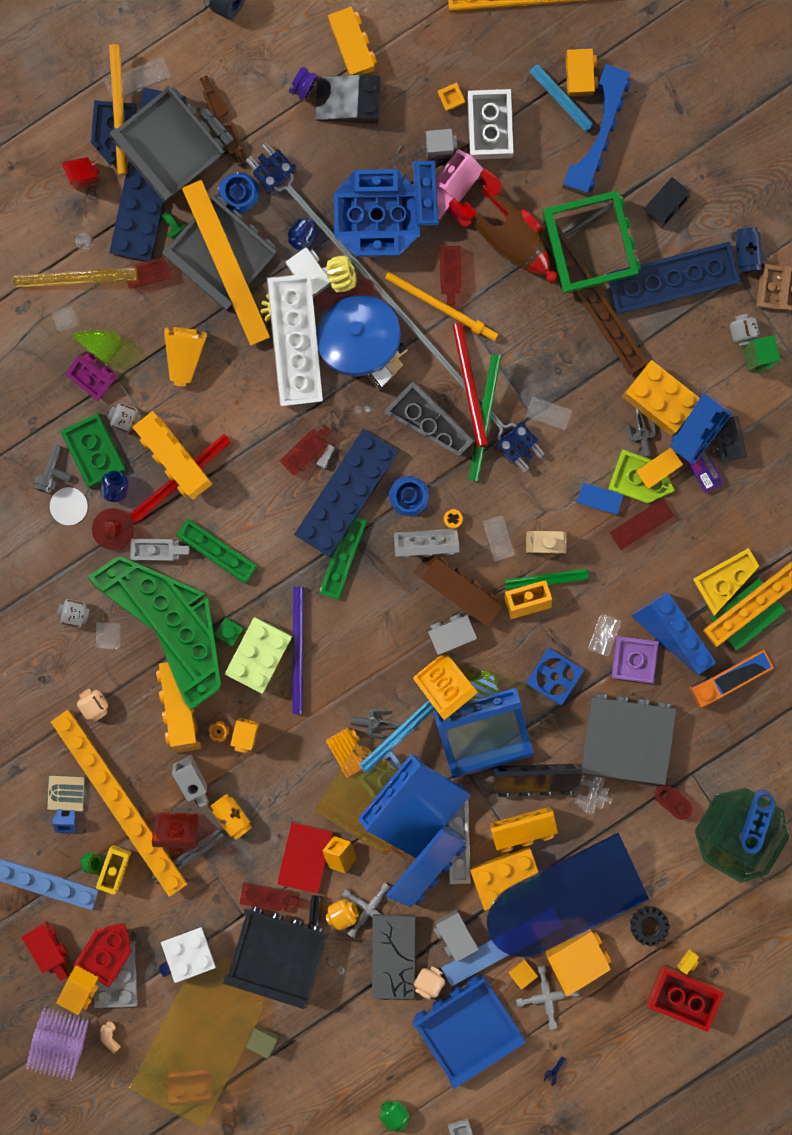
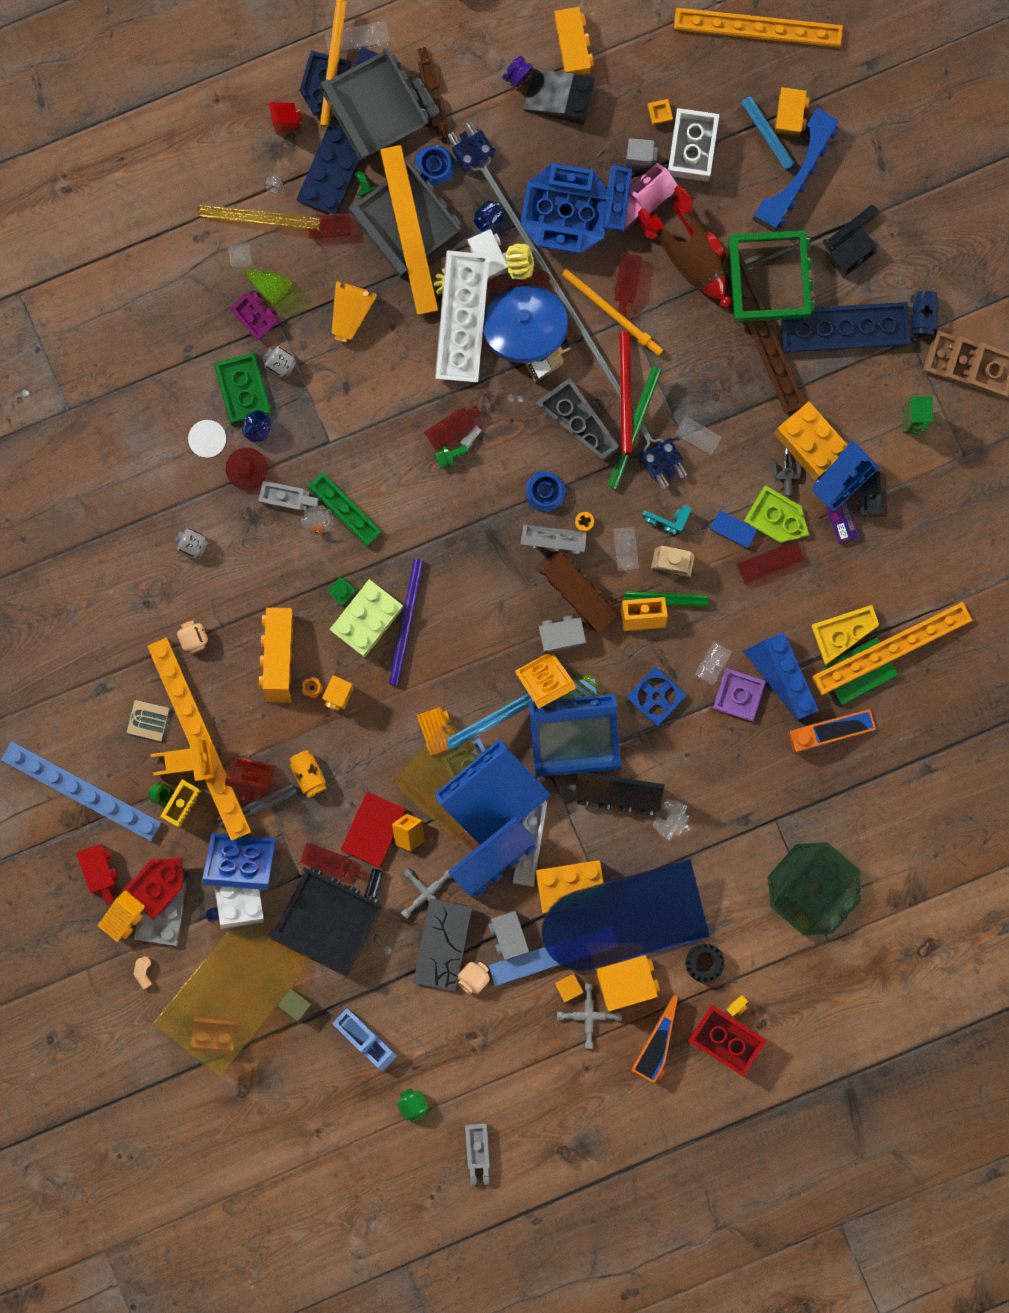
camera: 15 degrees right, 5 degrees down
lavender piece [26,1008,89,1082] -> none
dark grey piece [34,444,71,494] -> none
blue tile [53,809,77,833] -> none
green wing [88,557,221,711] -> none
clear panel [95,622,121,649] -> none
red axle [130,434,231,522] -> none
light orange wedge [133,411,212,500] -> none
light grey torso [172,755,209,808] -> none
dark blue plate [294,428,399,558] -> none
green tile [319,517,367,600] -> none
light orange head [326,899,359,930] -> none
dark grey piece [351,709,403,739] -> none
blue panel [412,975,526,1089] -> none
light orange slope [489,806,558,852] -> none
clear blue hand [544,1056,566,1086] -> none
dark grey panel [580,693,676,785] -> none
light orange tile [636,448,683,489] -> none
clear red plate [654,784,692,820] -> none
light grey head [729,314,760,346] -> none
blue beam [740,789,775,853] -> none
none -> light orange piece [150,735,214,781]
none -> blue plate [203,833,276,890]
none -> clear head [301,505,334,535]
none -> medium blue slope [332,1008,398,1071]
none -> green piece [434,445,468,469]
none -> slope [631,994,678,1083]
none -> teal bracket [642,505,692,535]
none -> black axle [823,205,879,252]

